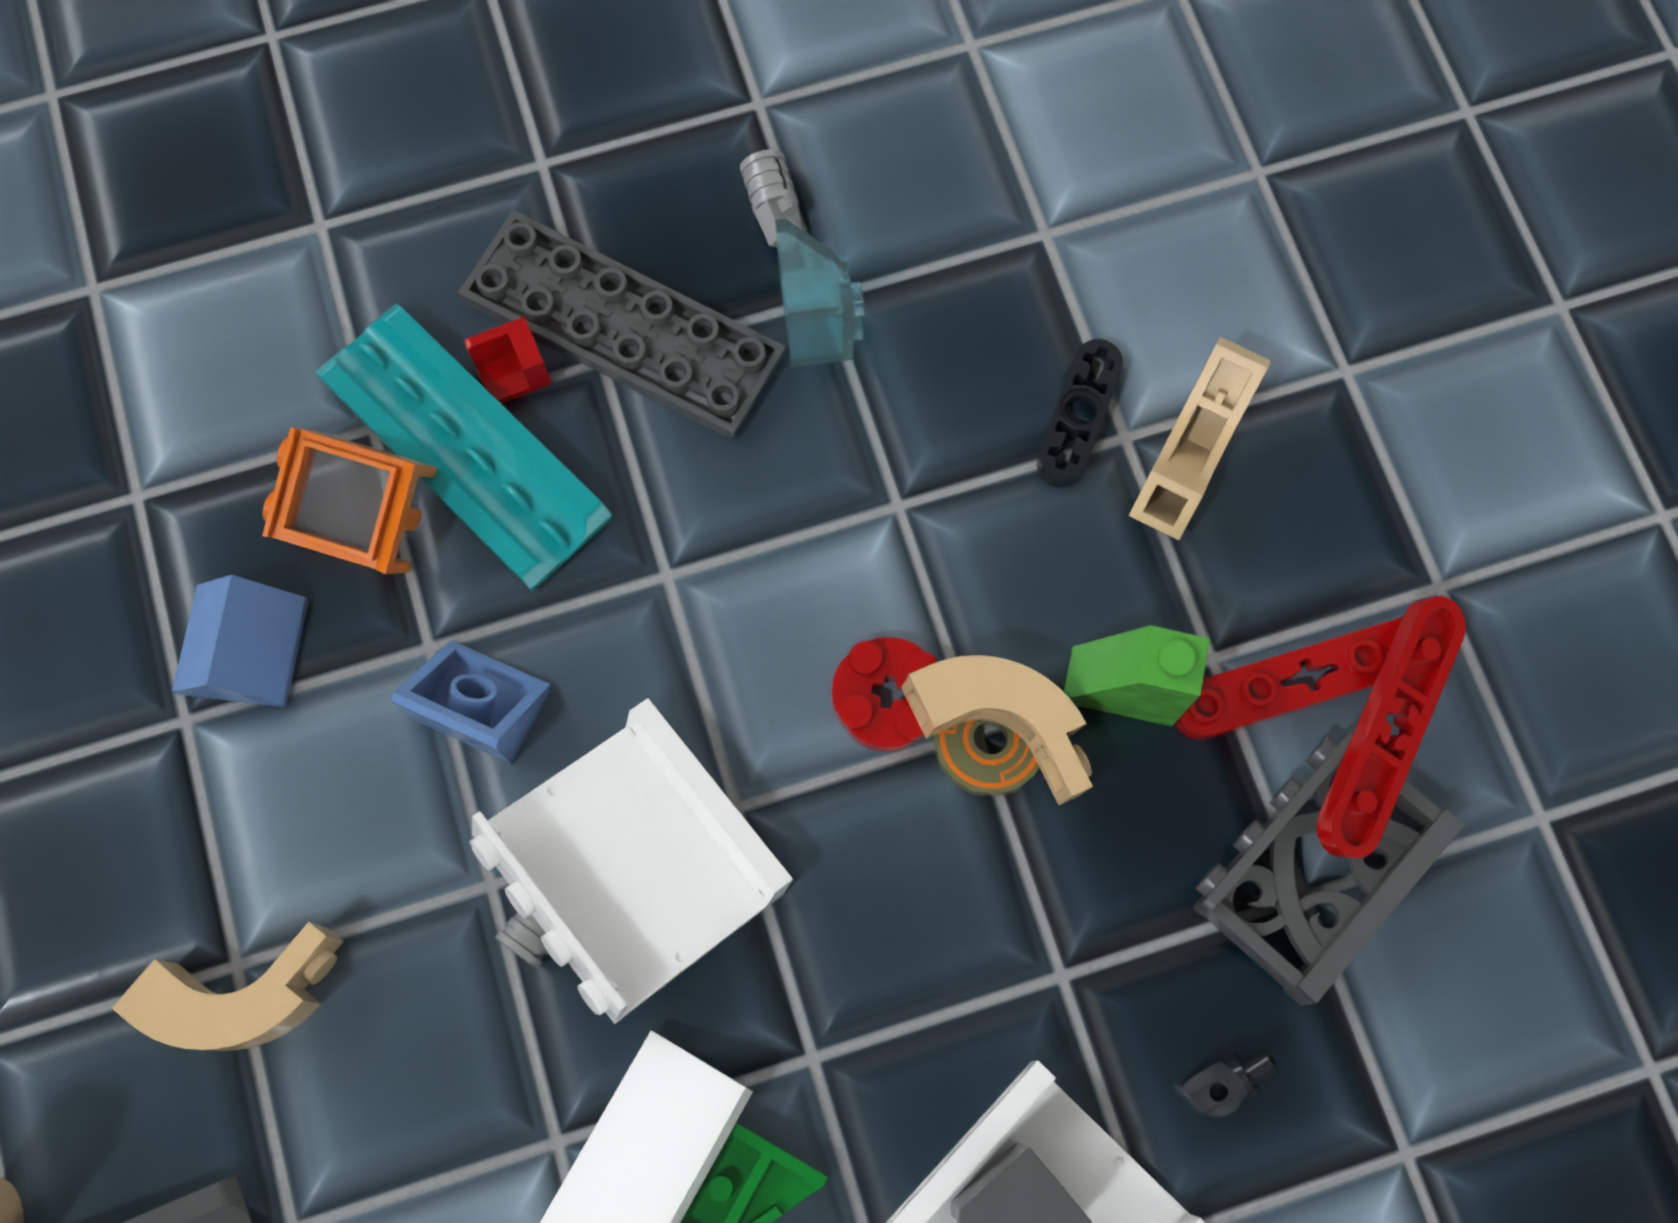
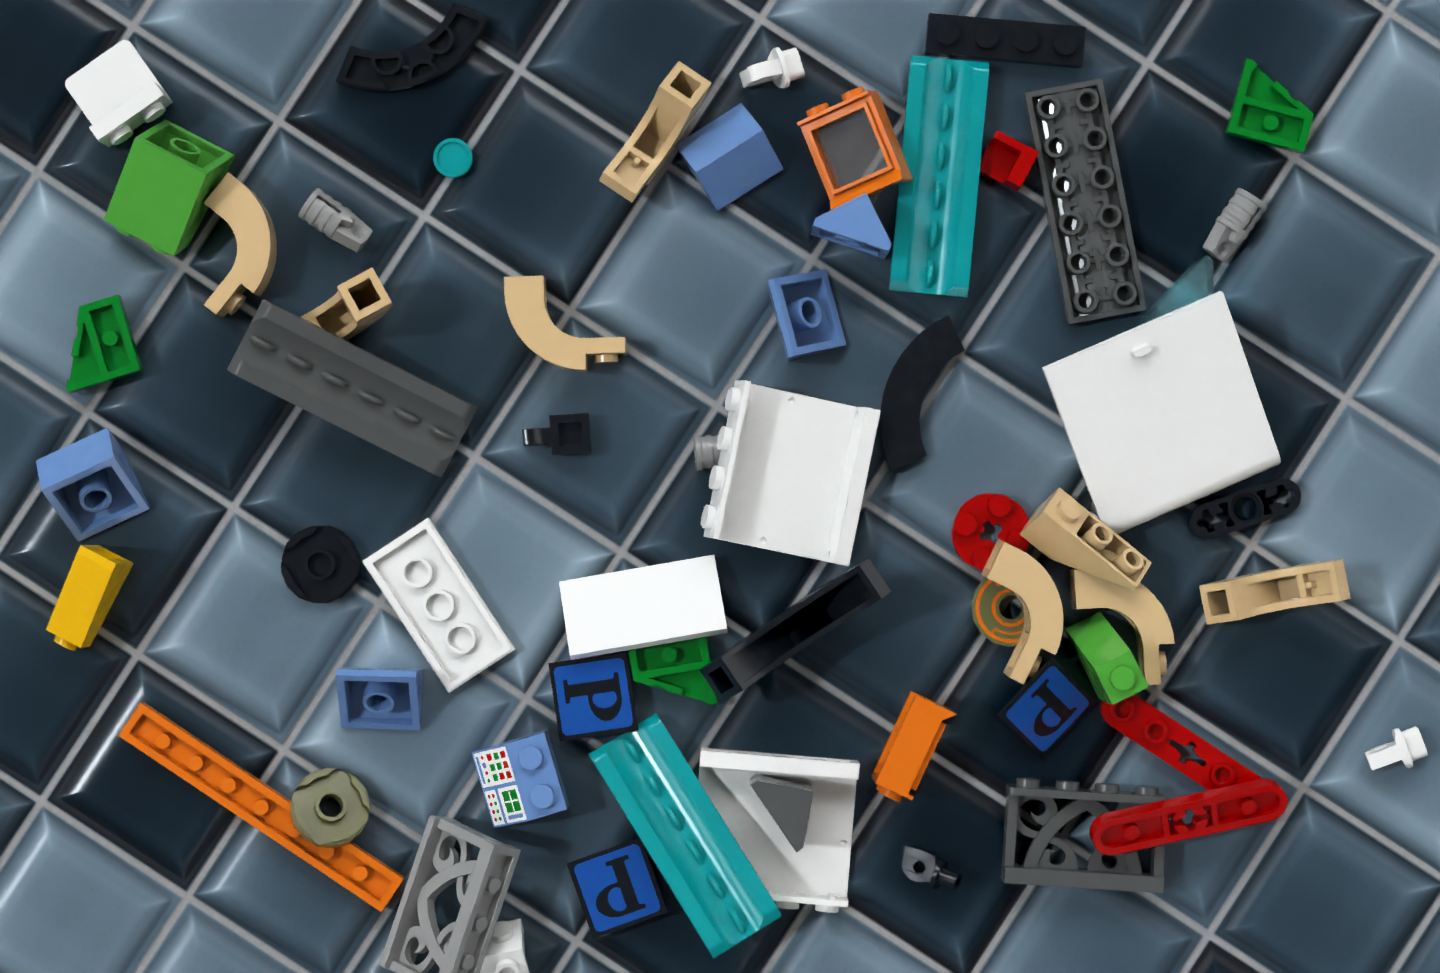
camera: 55 degrees right, 15 degrees up
none -> black plate [522,413,591,456]
none -> tan arch [599,61,712,203]
none -> black arch [700,558,892,703]
none -> white piece [739,47,805,88]
none -> medium blue slope [810,193,892,259]
none -> orange window [871,691,957,803]
none -> black tile [879,315,965,472]
none -> black plate [925,13,1086,69]
none -> piece [997,657,1096,759]
none -> tan slope [1020,487,1152,591]
none -> white door [1042,291,1281,534]
none -> tan arch [1069,569,1175,685]
none -> green wing [1225,58,1314,154]
none -> white piece [1365,726,1428,770]

